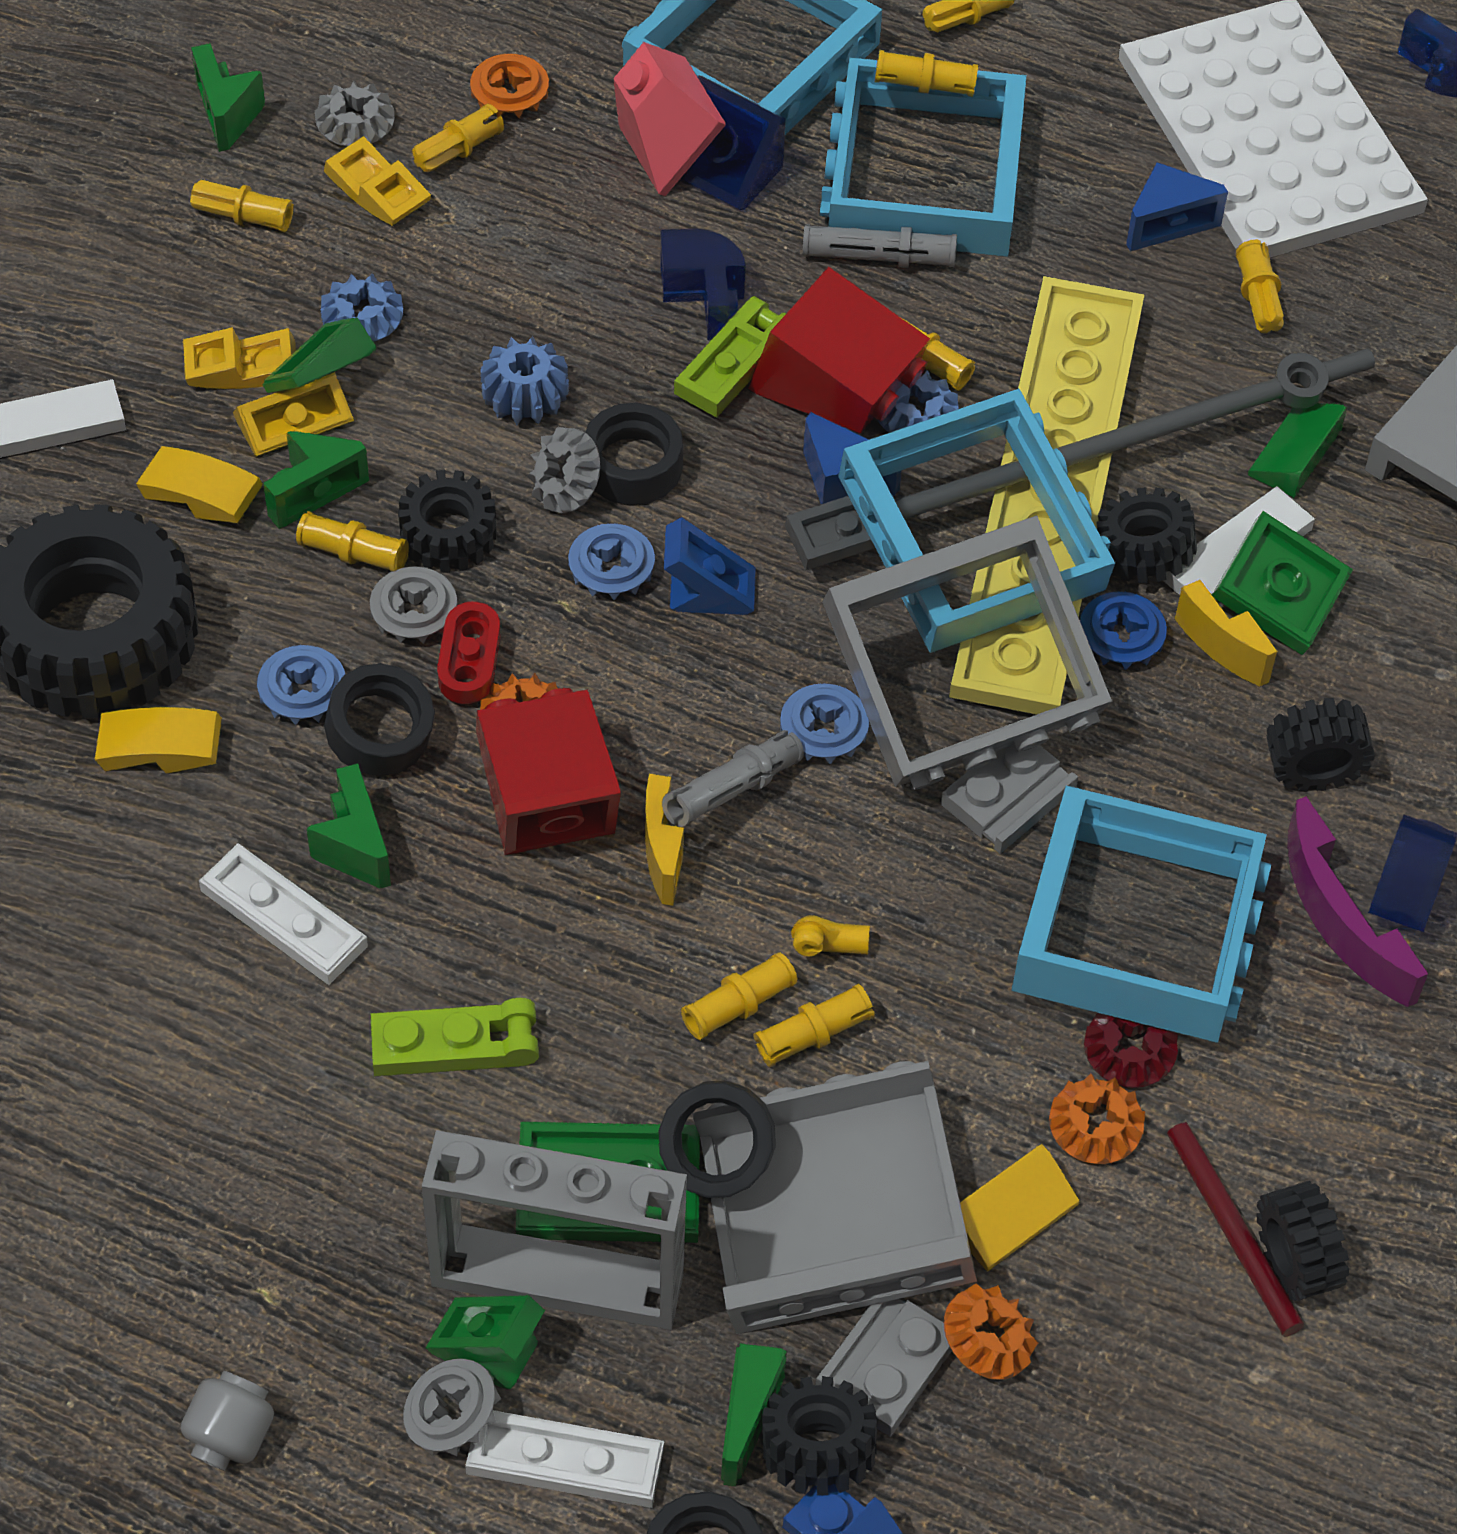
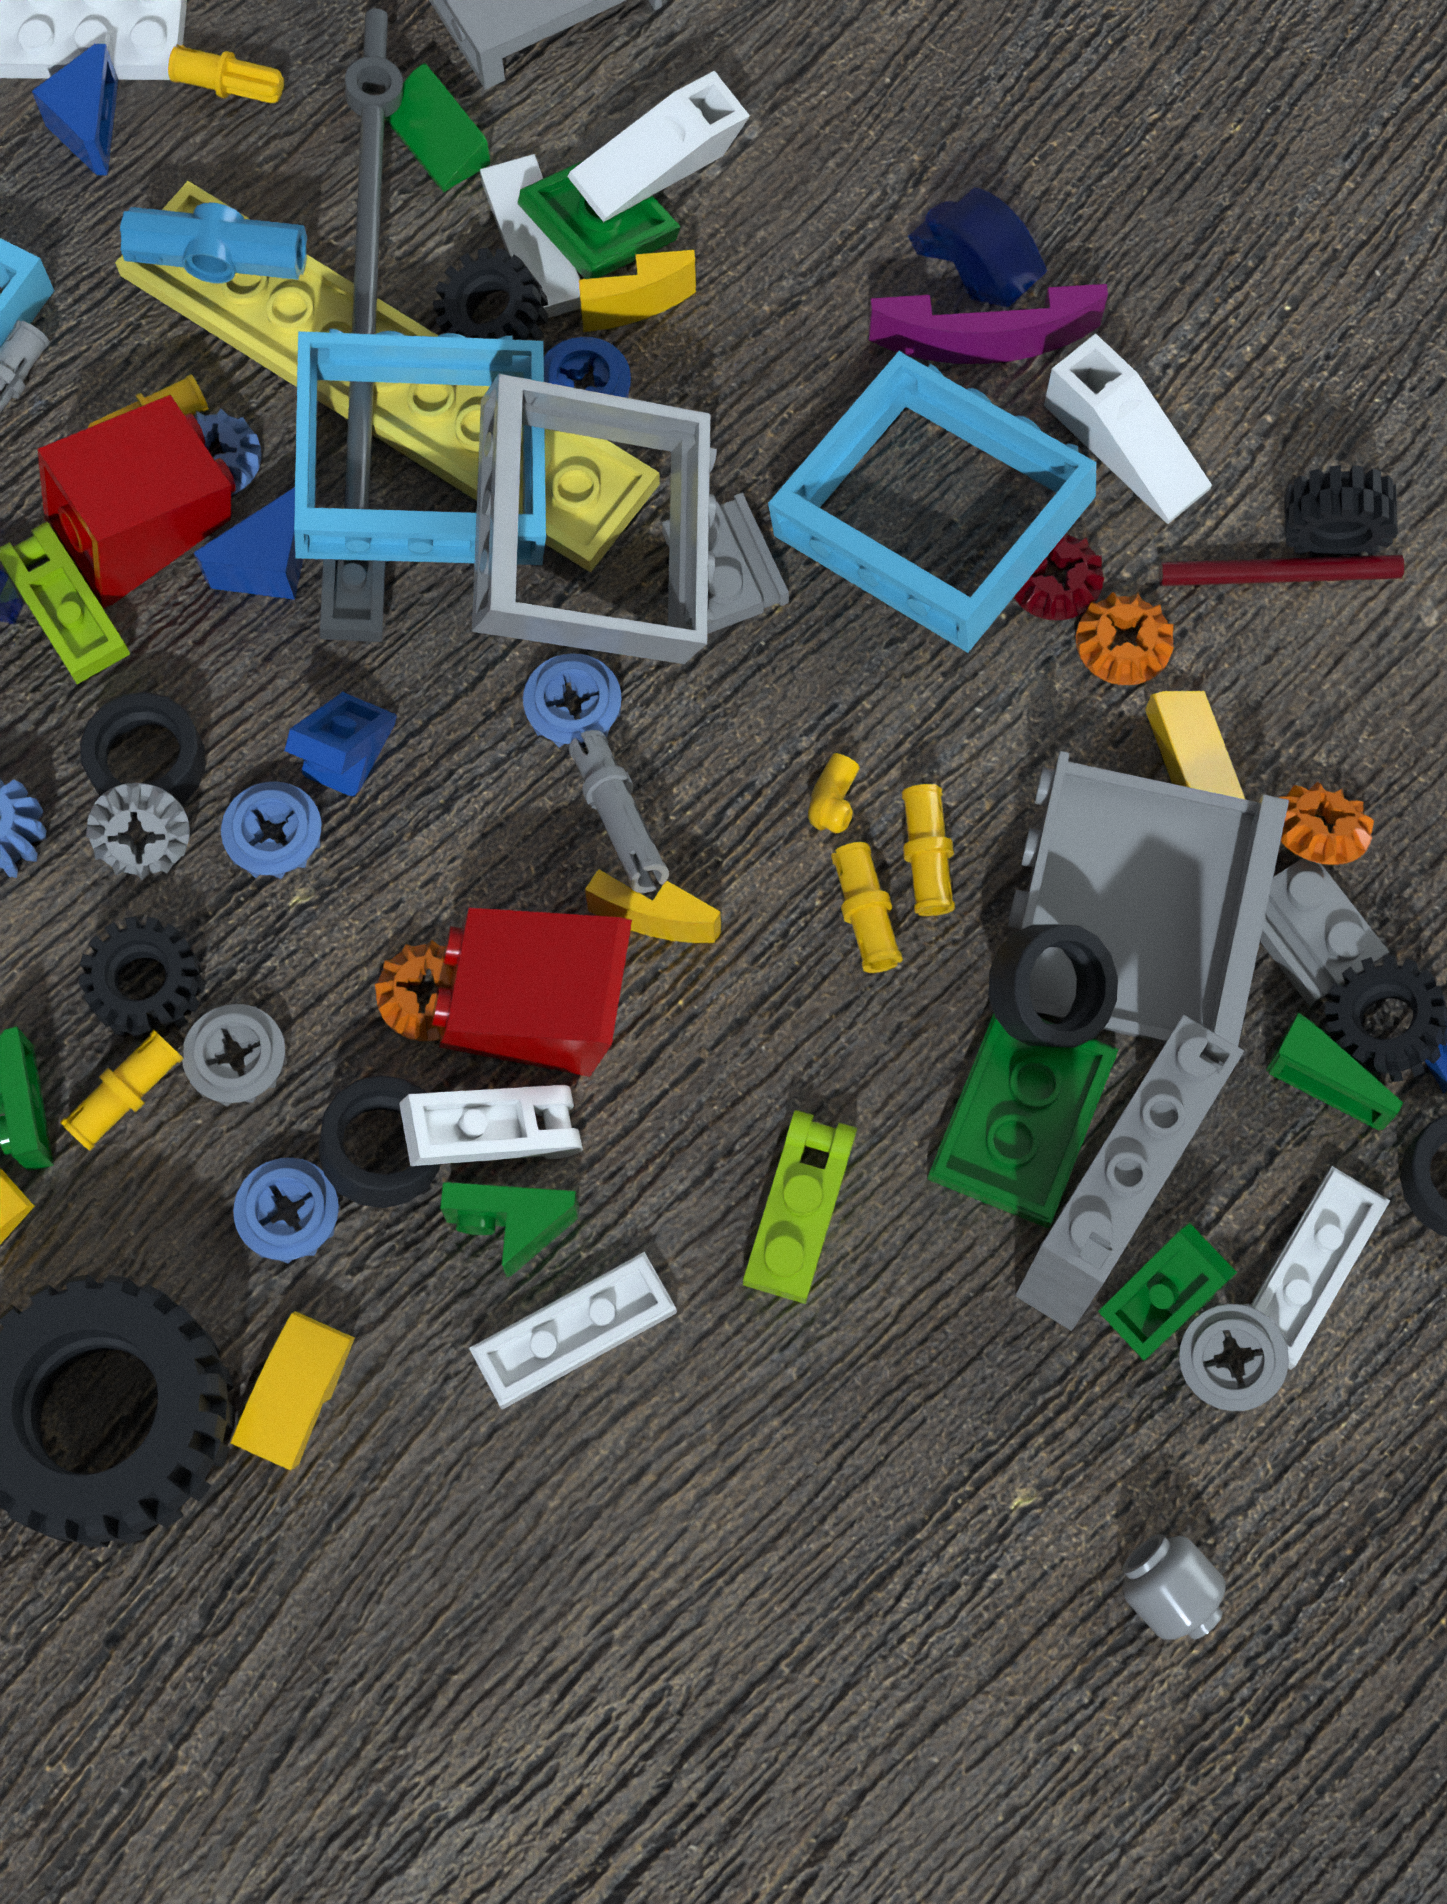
camera: 65 degrees left, 15 degrees up
red plate [437,601,501,704] -> none
black tyre [1266,698,1375,792] -> none
none -> dark azure piece [120,203,307,283]
none -> white plate [399,1085,583,1166]
none -> white slope [567,71,750,222]
none -> white slope [1044,333,1212,524]

